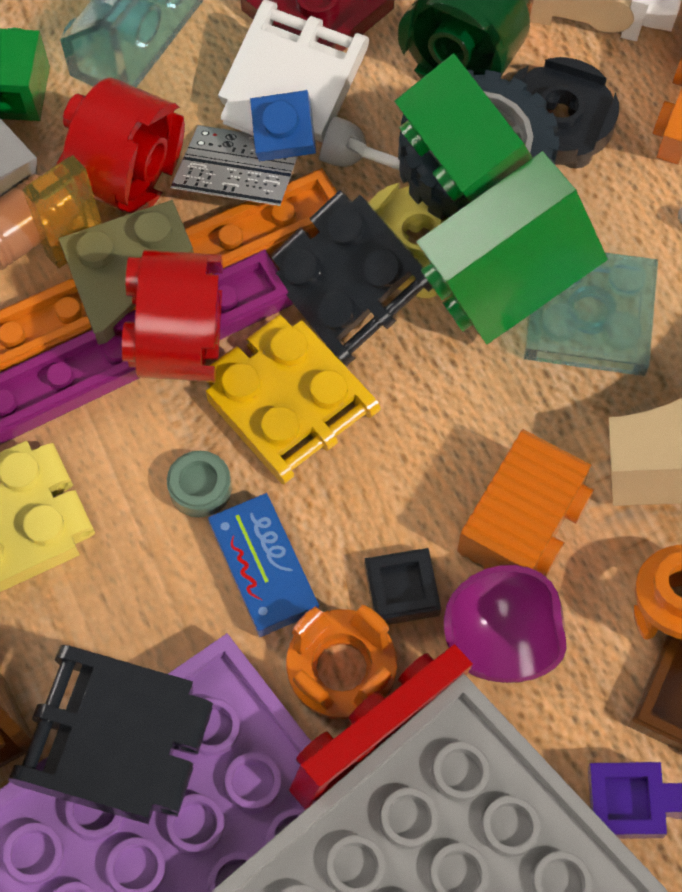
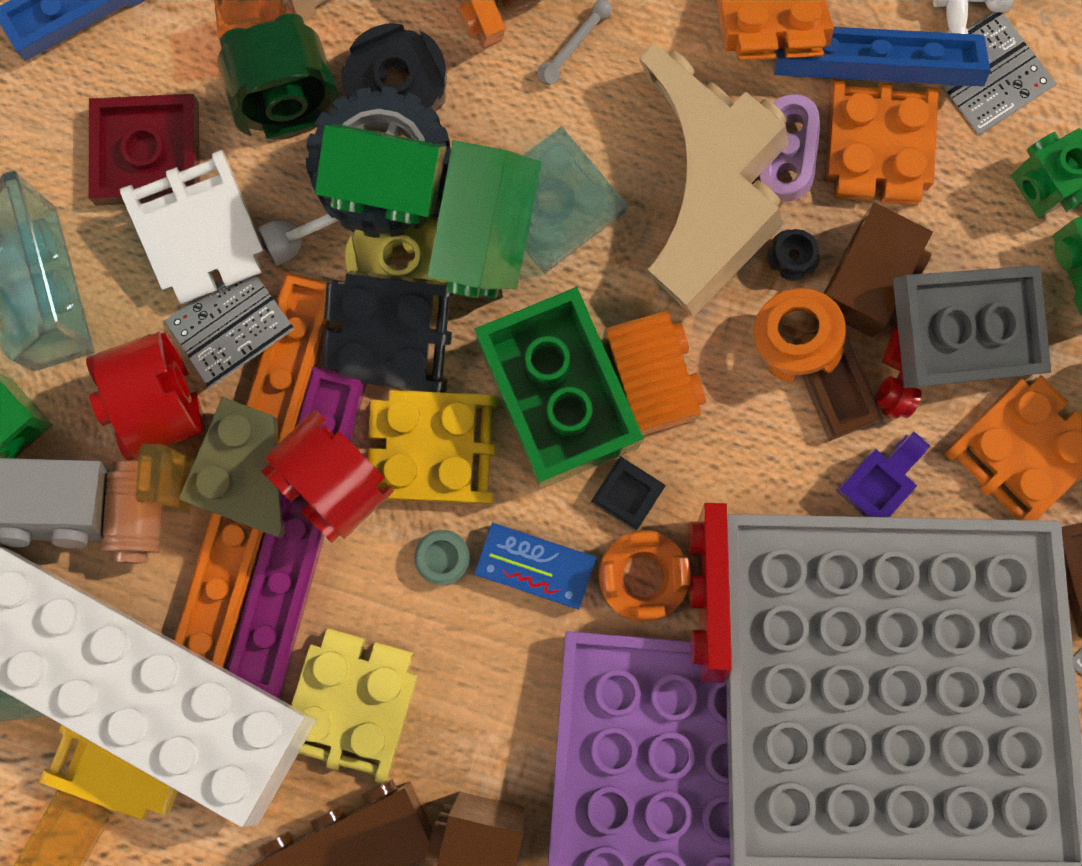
camera: 50 degrees left, 15 degrees up
black plate [8,645,213,825] -> none
blue plate [250,90,316,162] -> none
magenta helmet [444,565,567,683] -> none
none -> green brick [474,287,644,490]

